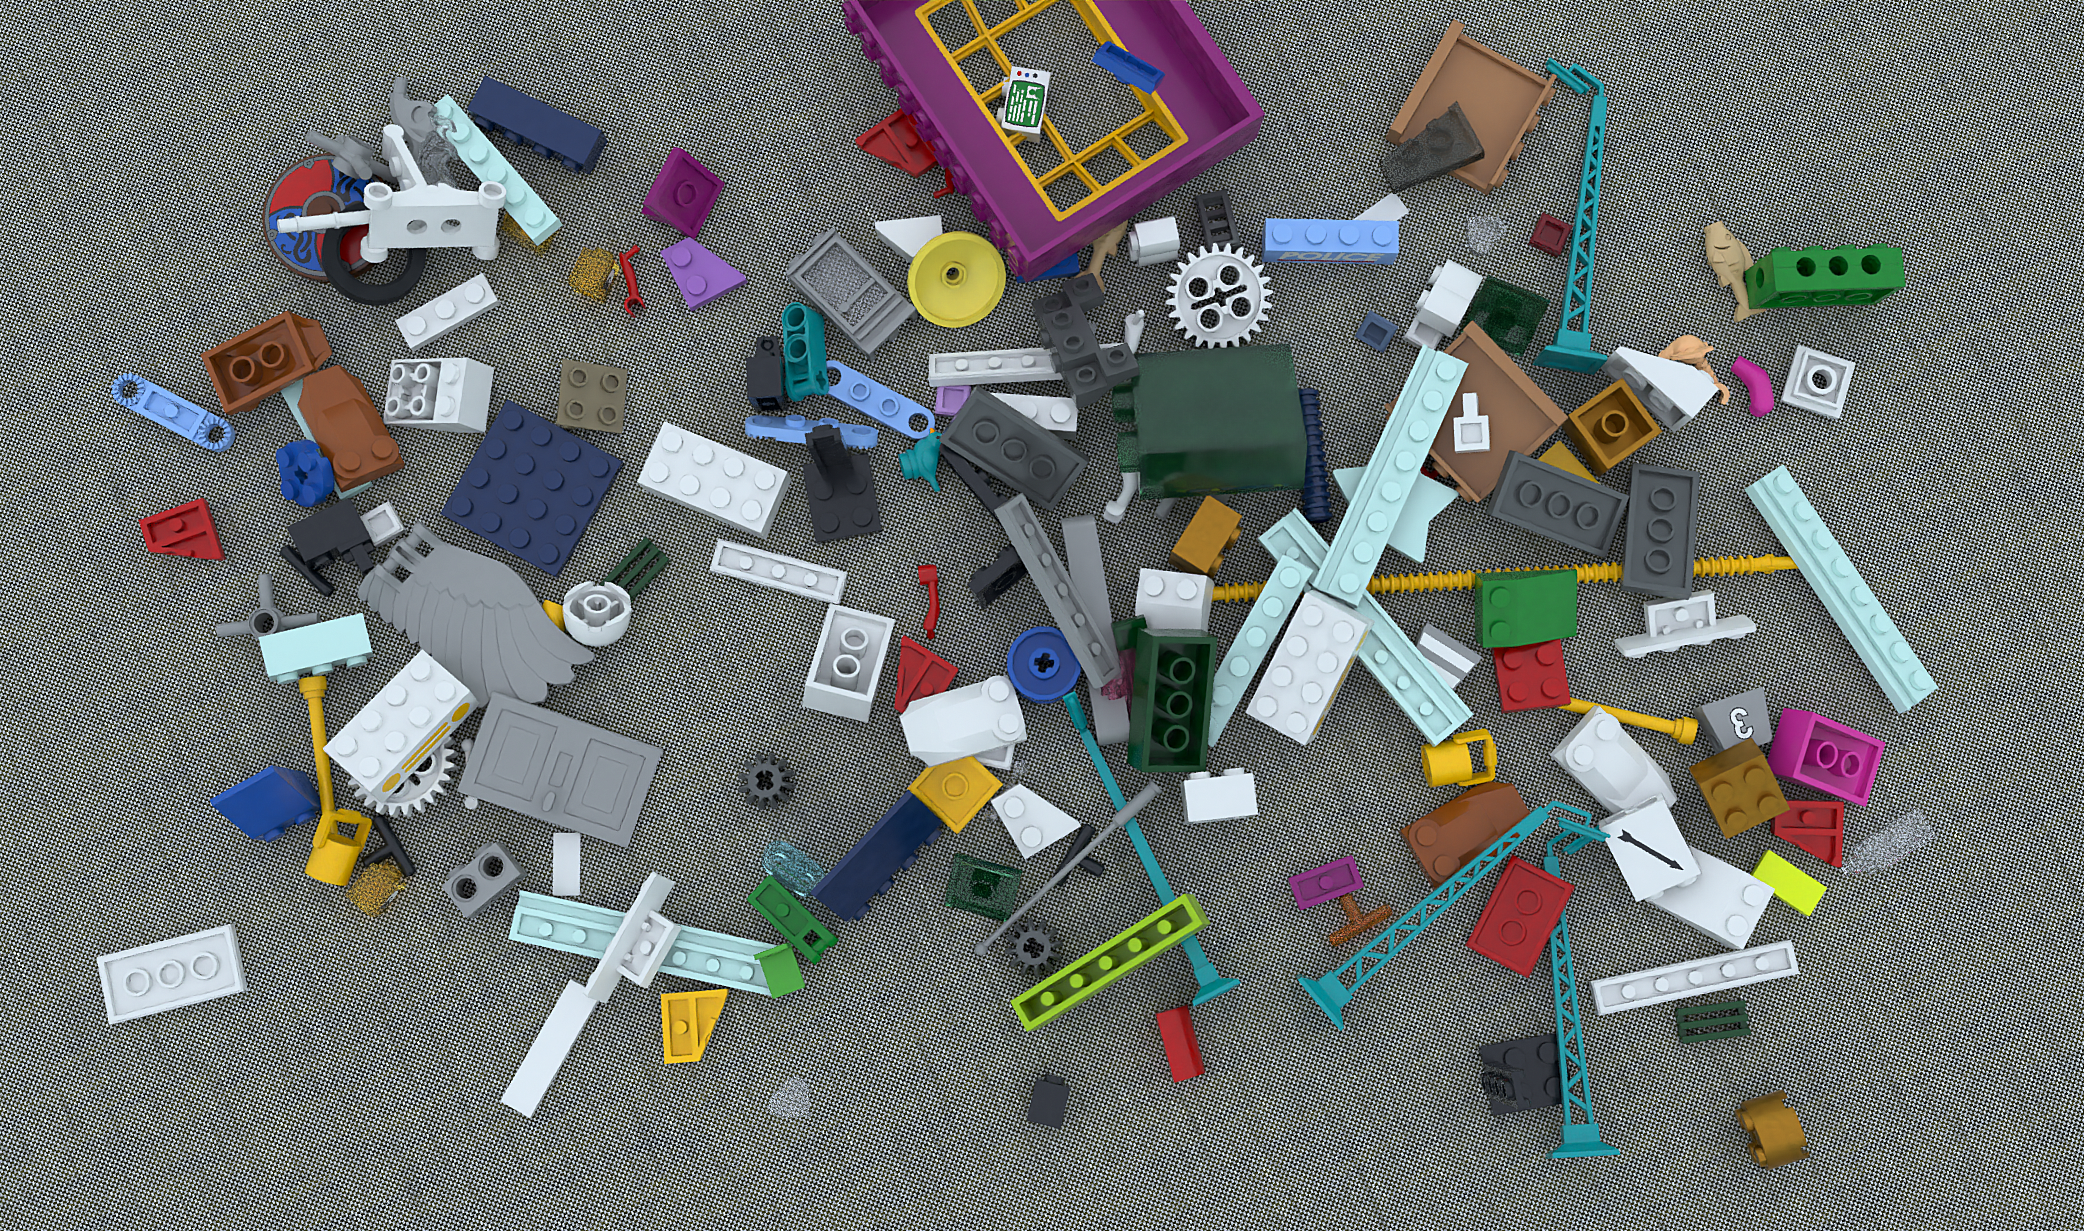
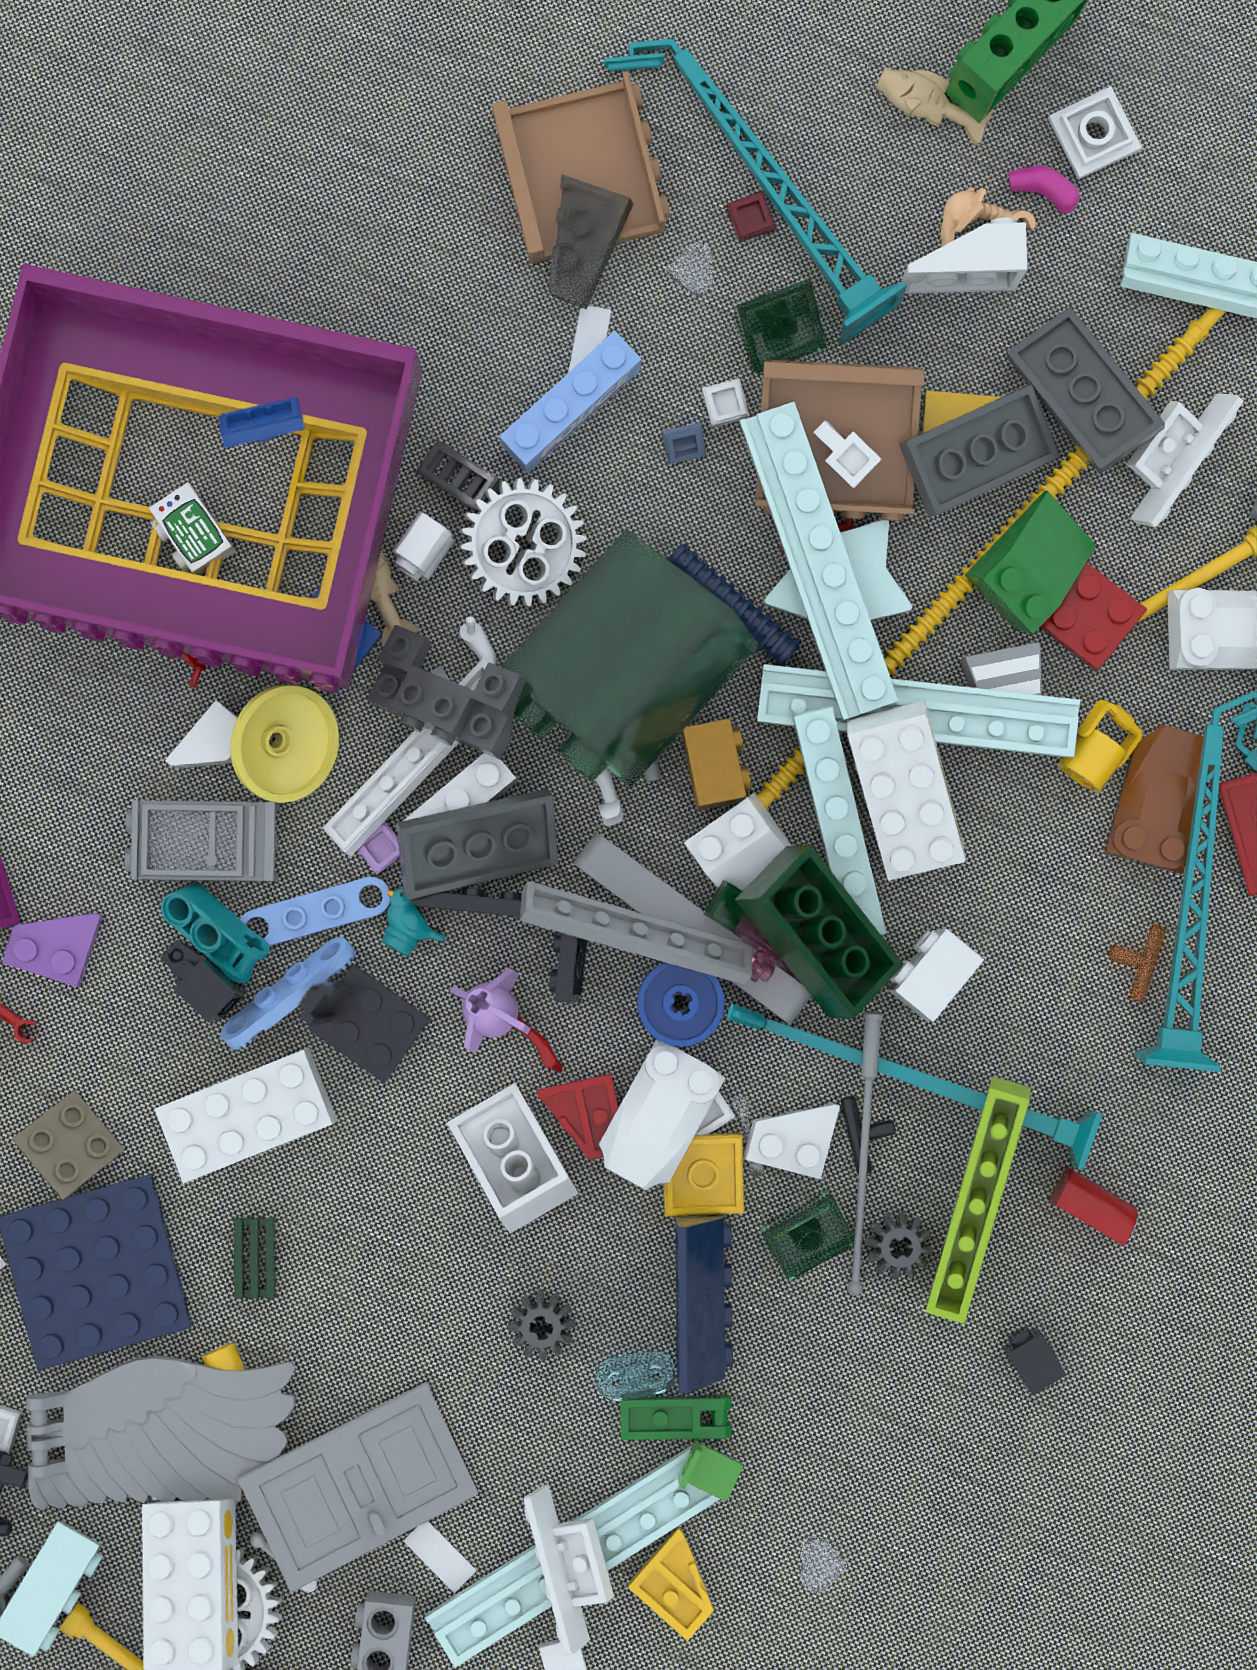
camera: 50 degrees left, 5 degrees up
white cylinder [563,581,631,647] -> none
white tile [710,538,848,605] -> none
red wing [854,108,939,178] -> none
magenta plate [1287,855,1364,911] -> none
white brick [1415,259,1483,337] -> none
pearl gold brick [1561,378,1662,477] -> none
none -> lavender piece [450,968,531,1054]

